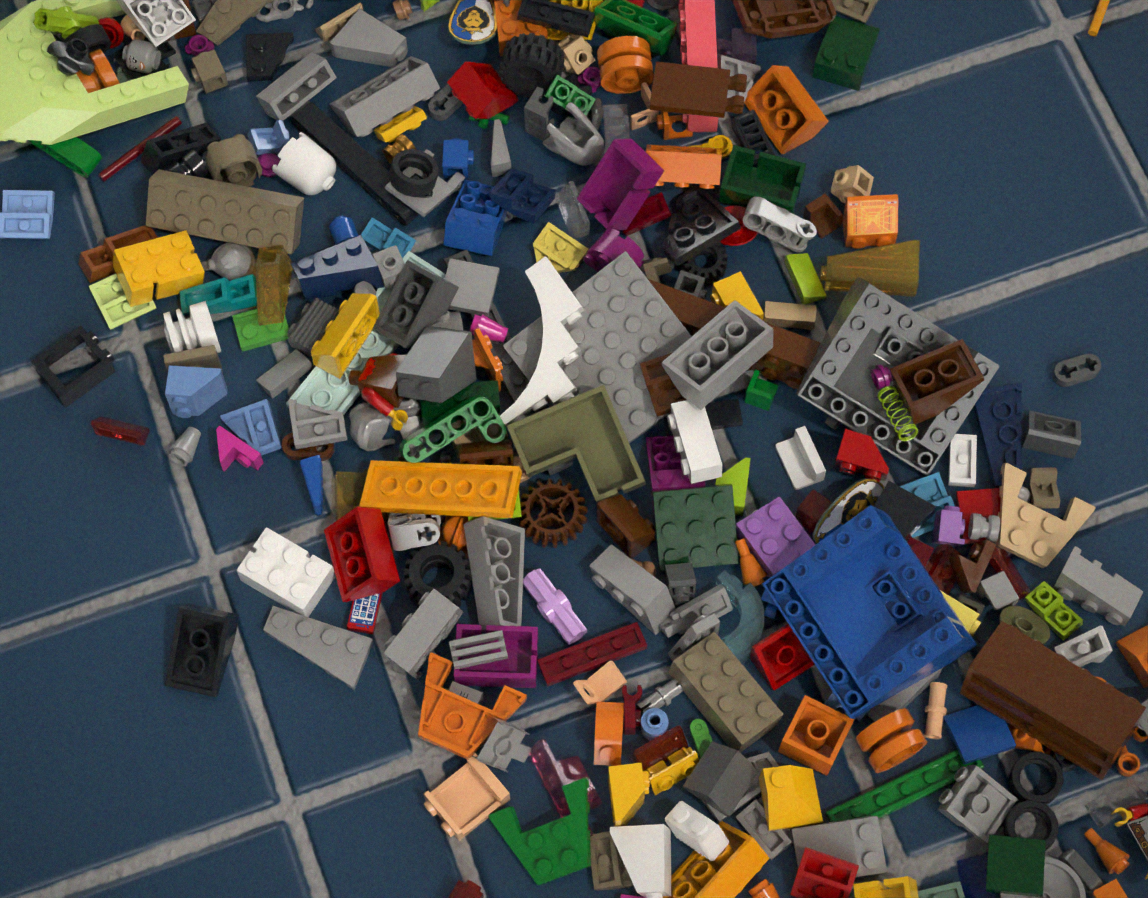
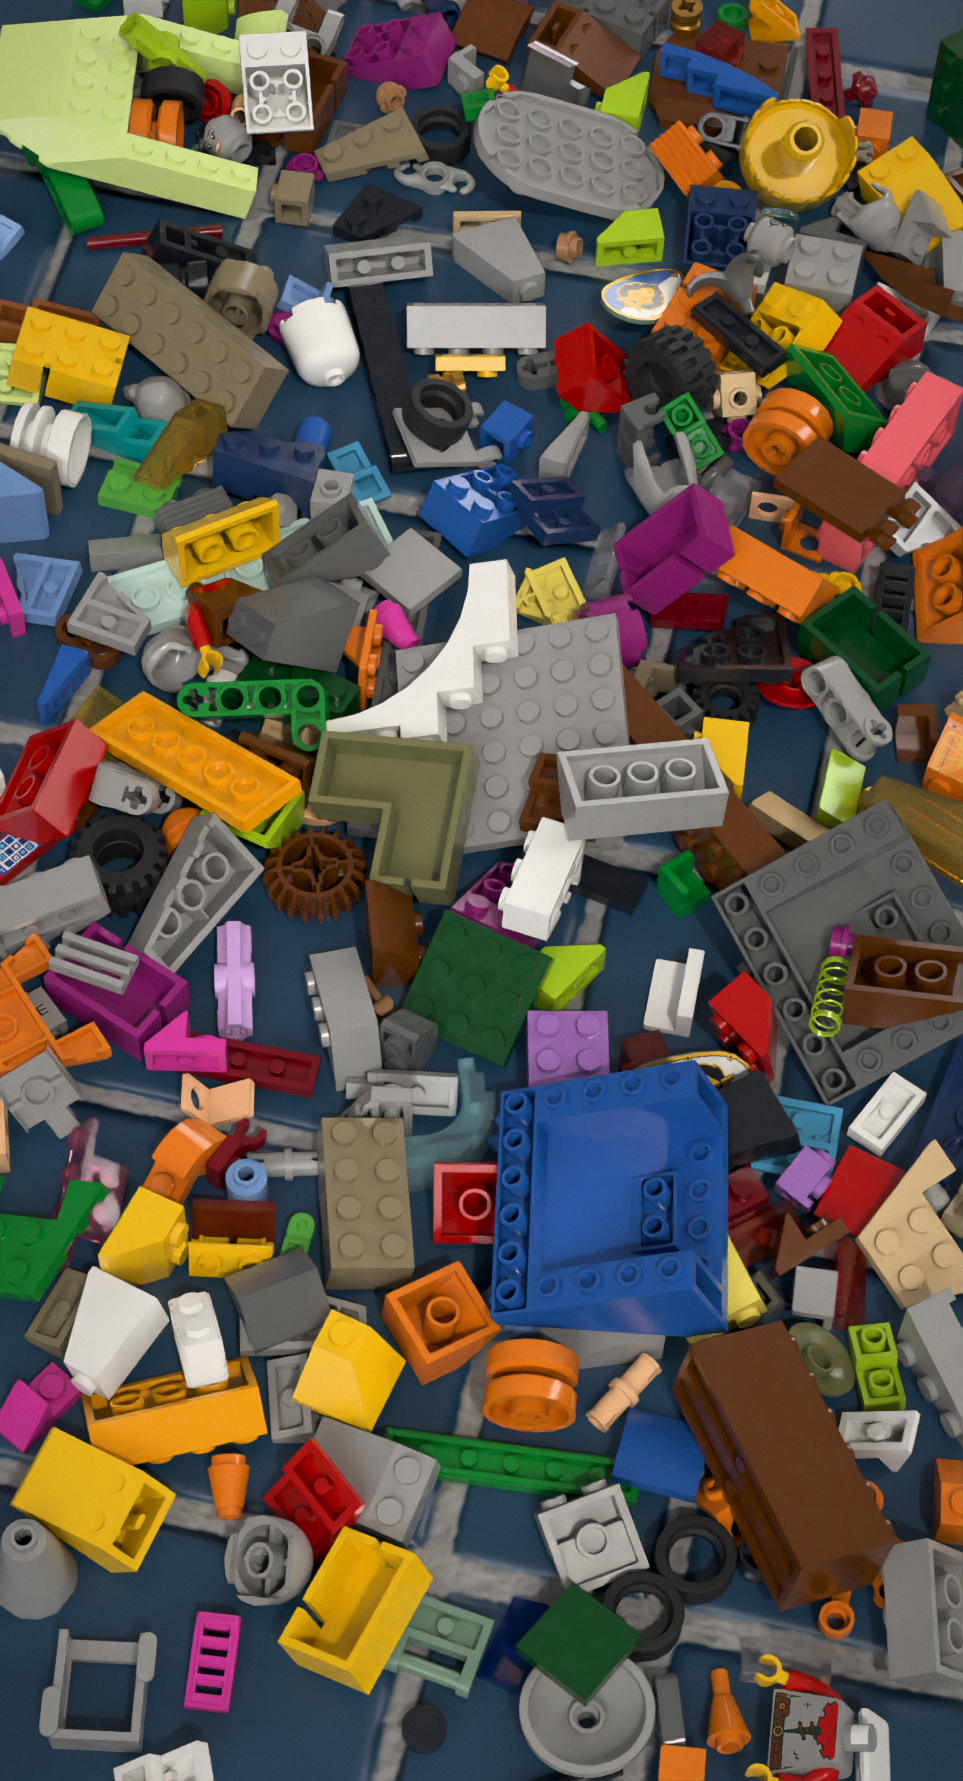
camera: 30 degrees right, 10 degrees down
black plate [47,38,94,76] -> none
orange cone [735,538,768,588] -> none
light grey wheel [968,513,1000,542] -> none
none -> dark pink slope [144,1011,228,1072]

